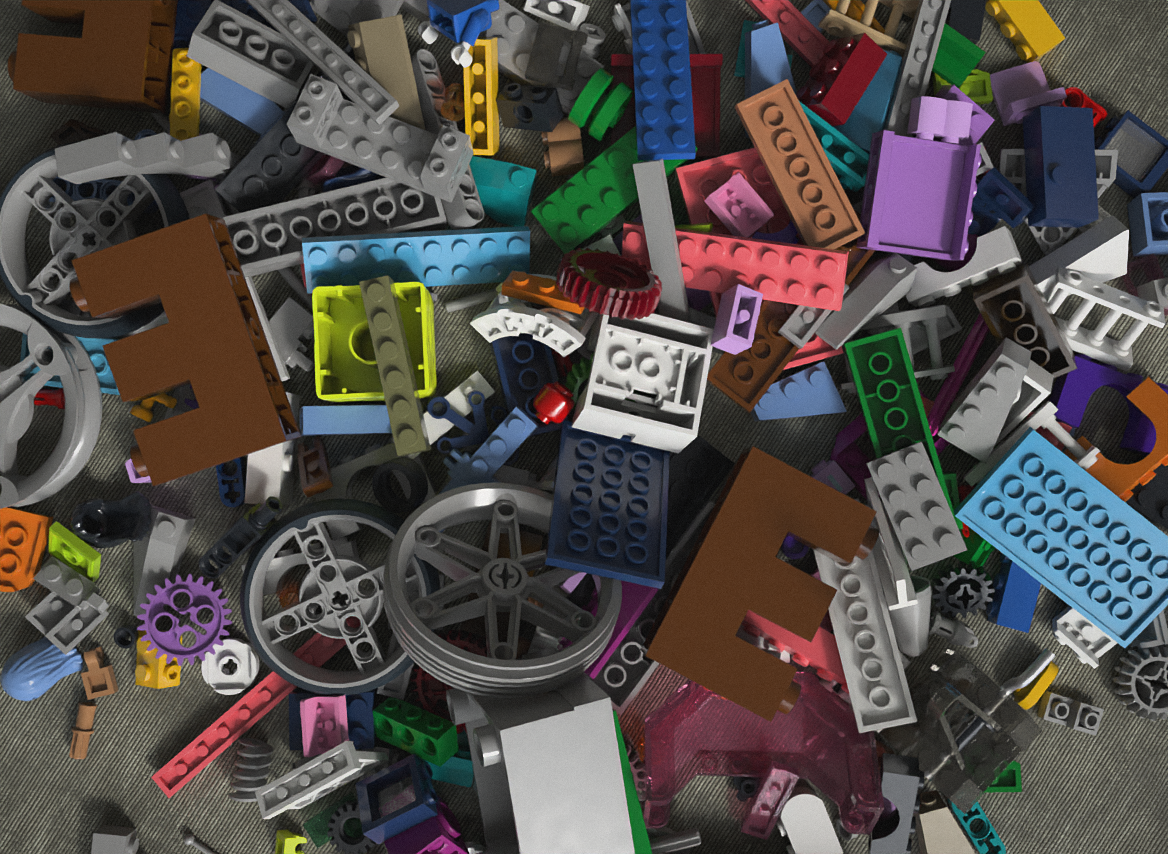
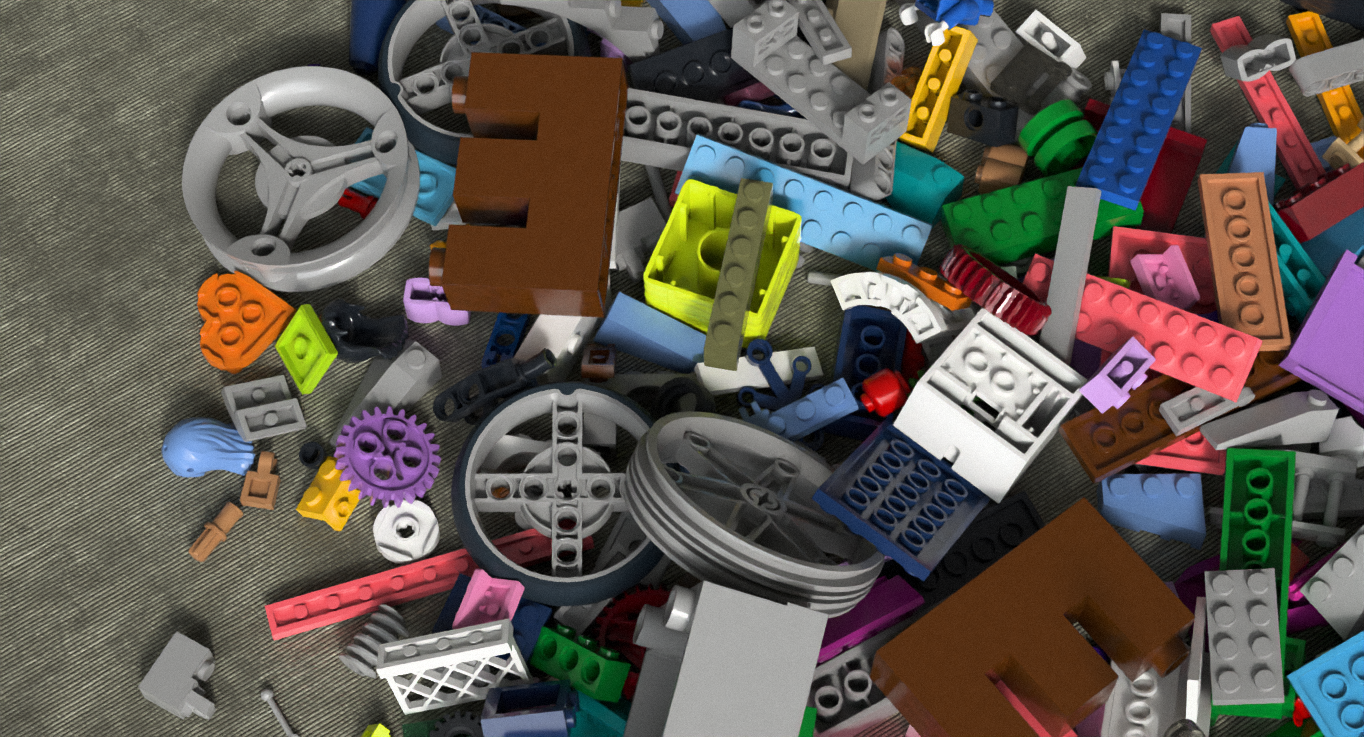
camera: 25 degrees right, 25 degrees down
light grey hinge [33,556,110,614] -> none

